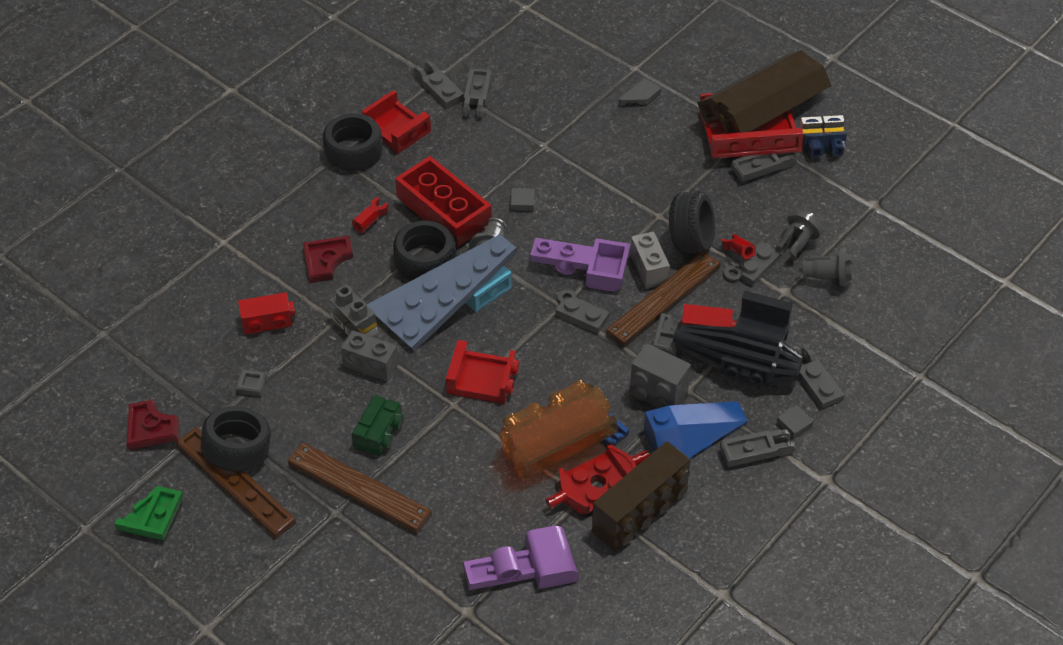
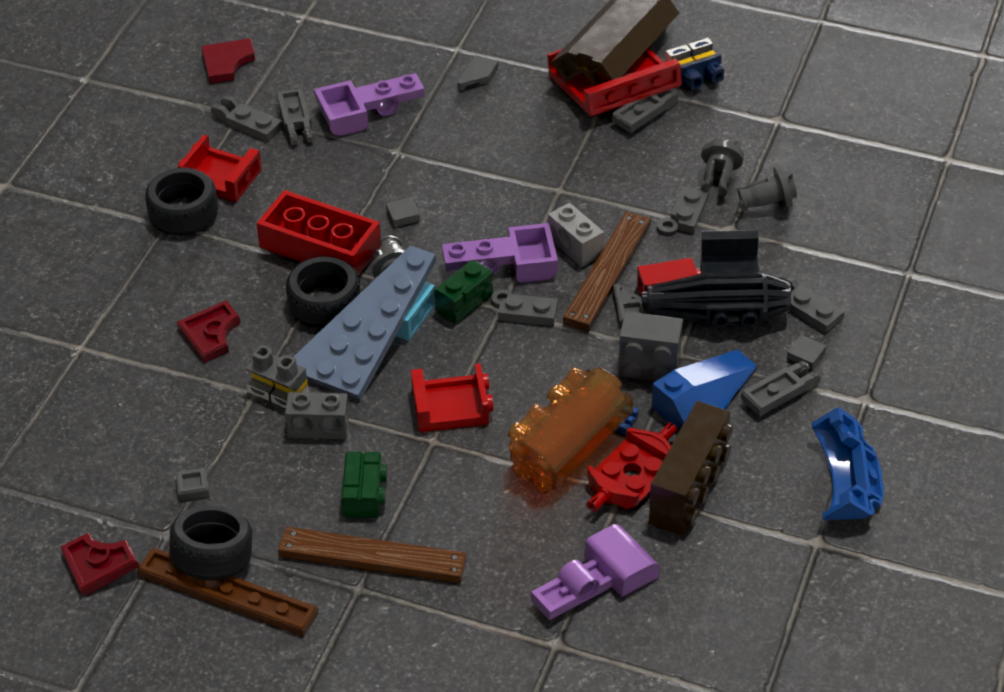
camera: 20 degrees left, 5 degrees down
green wing [114,486,184,540] -> none
red brick [238,292,296,334] -> none
red bar [352,197,389,234] -> none
black tyre [669,191,715,254] -> none
red bar [721,234,756,260] -> none
none -> dark red tile [201,38,256,83]
none -> medium lavender plate [314,73,425,136]
none -> dark green brick [434,260,493,323]
none -> blue windscreen [811,407,884,520]

